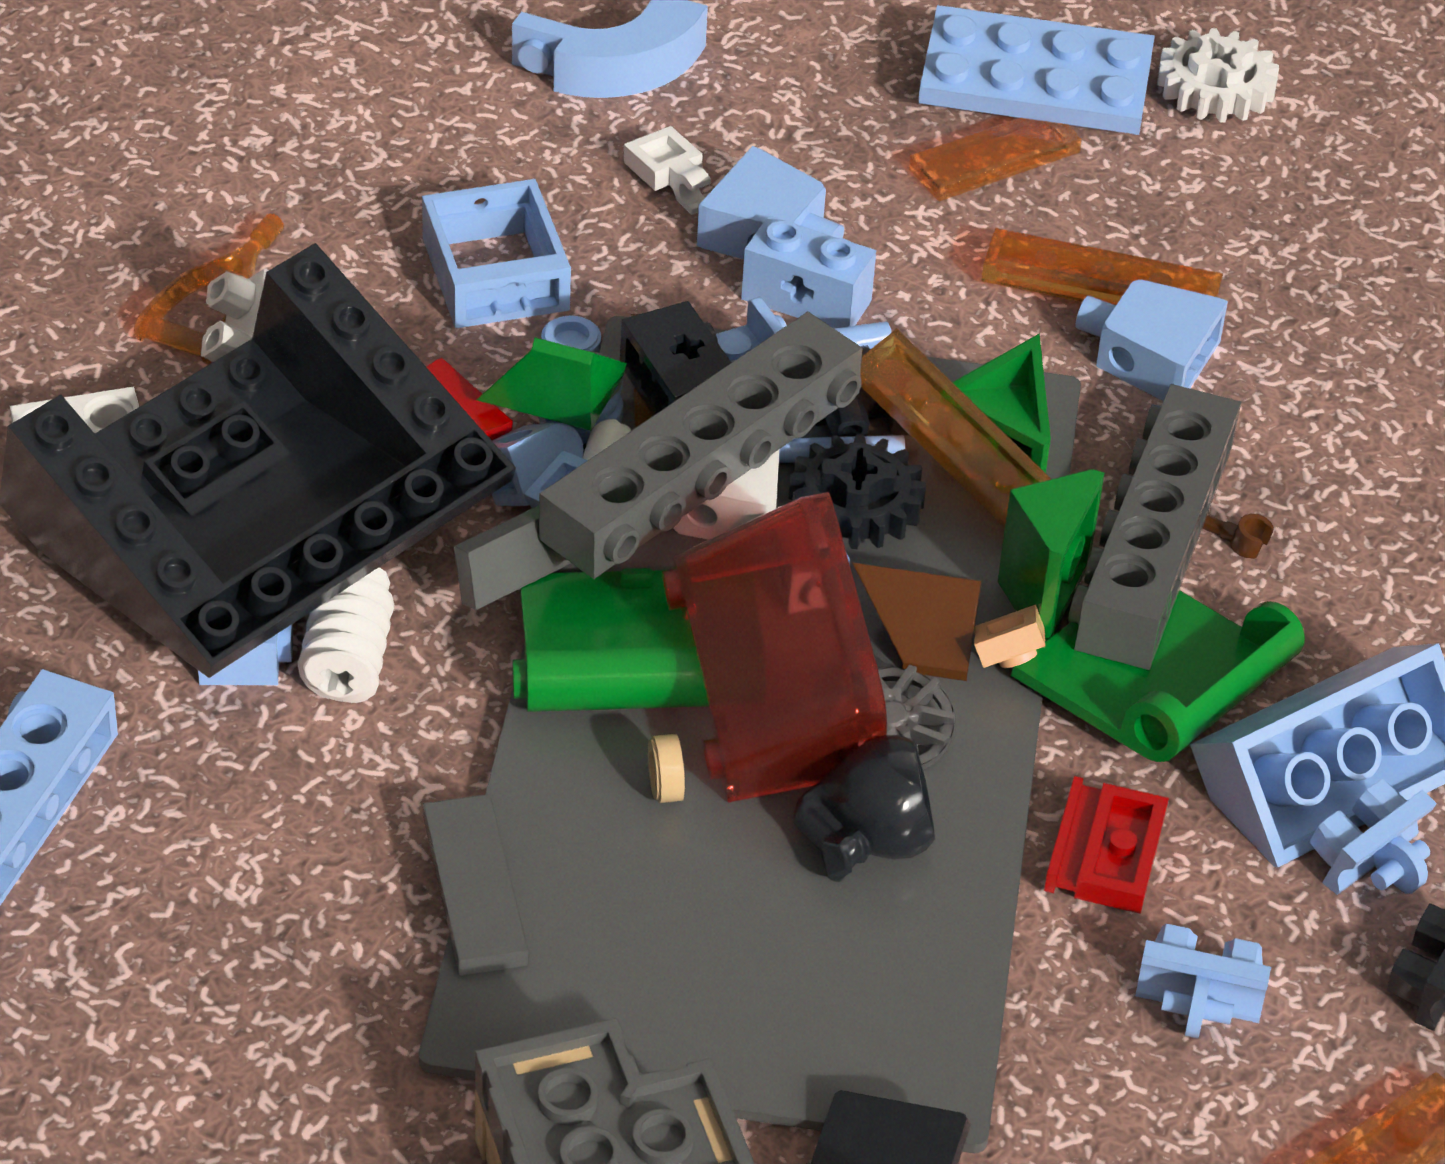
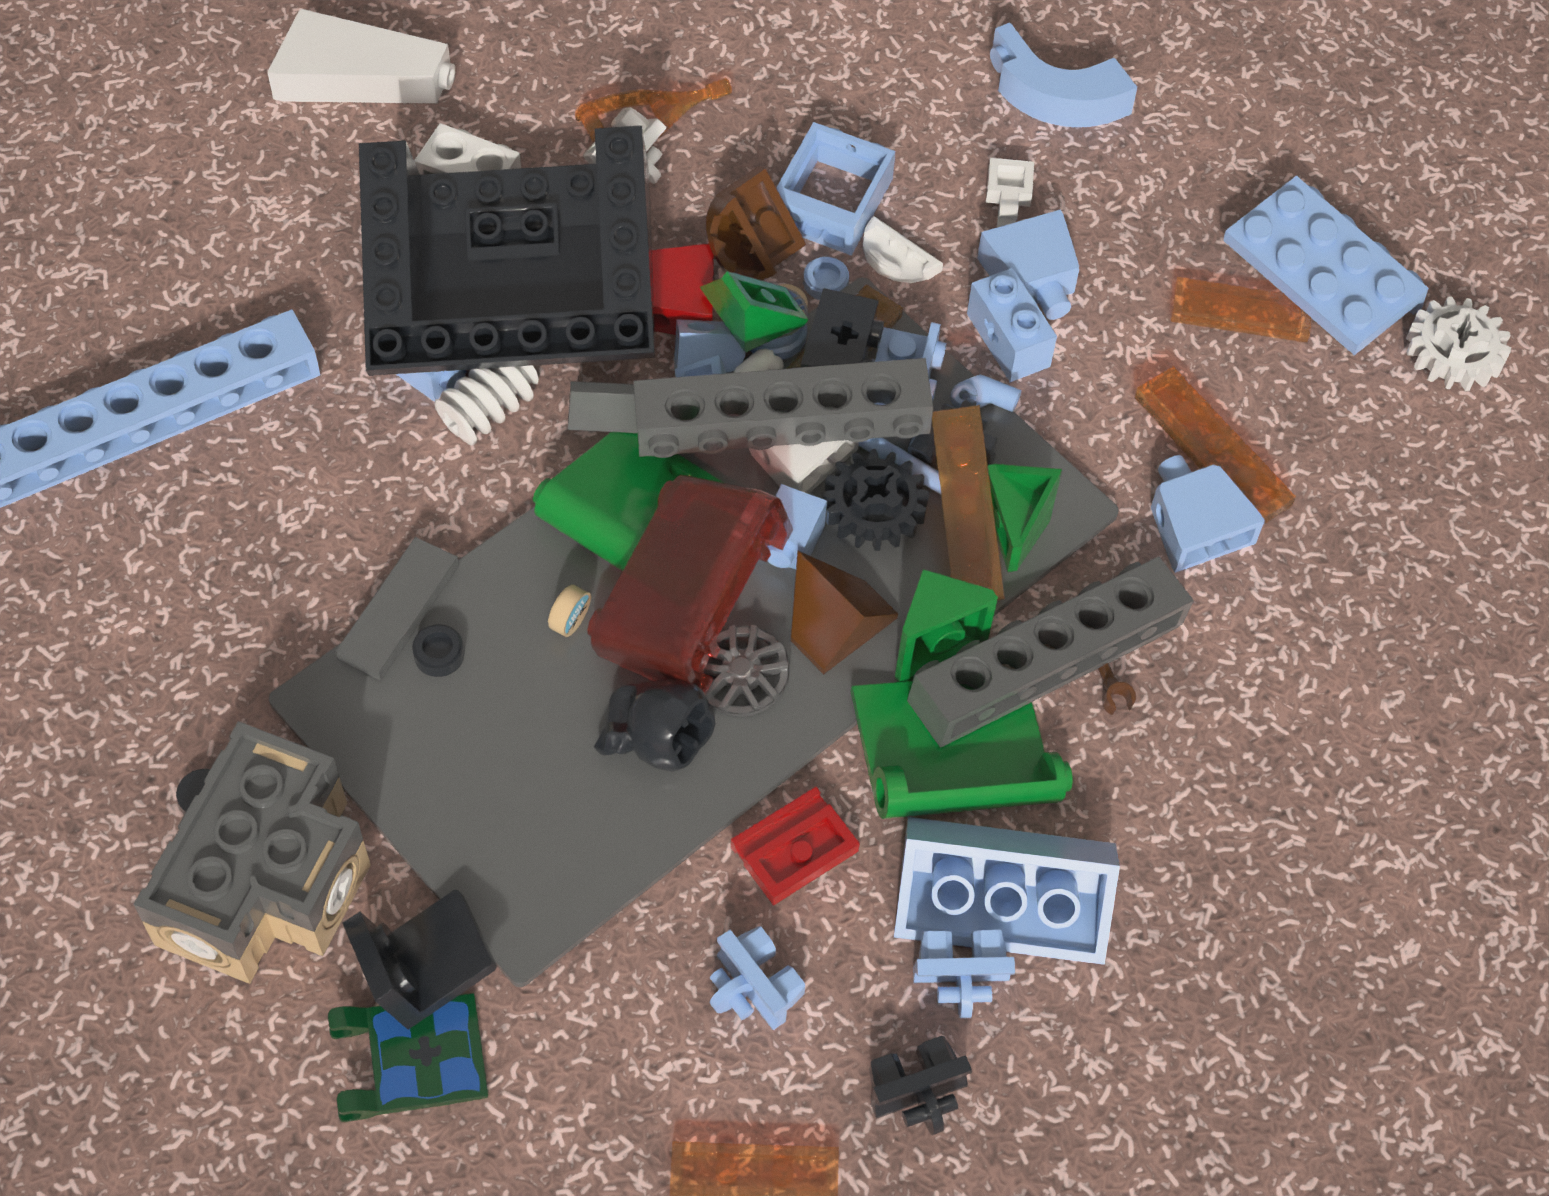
camera: 40 degrees right, 15 degrees up
light nougat plate [974,605,1045,668] -> none
none -> black tile [412,624,464,677]
none -> reddish brown slope [706,166,806,280]
none -> white tile [863,216,943,283]

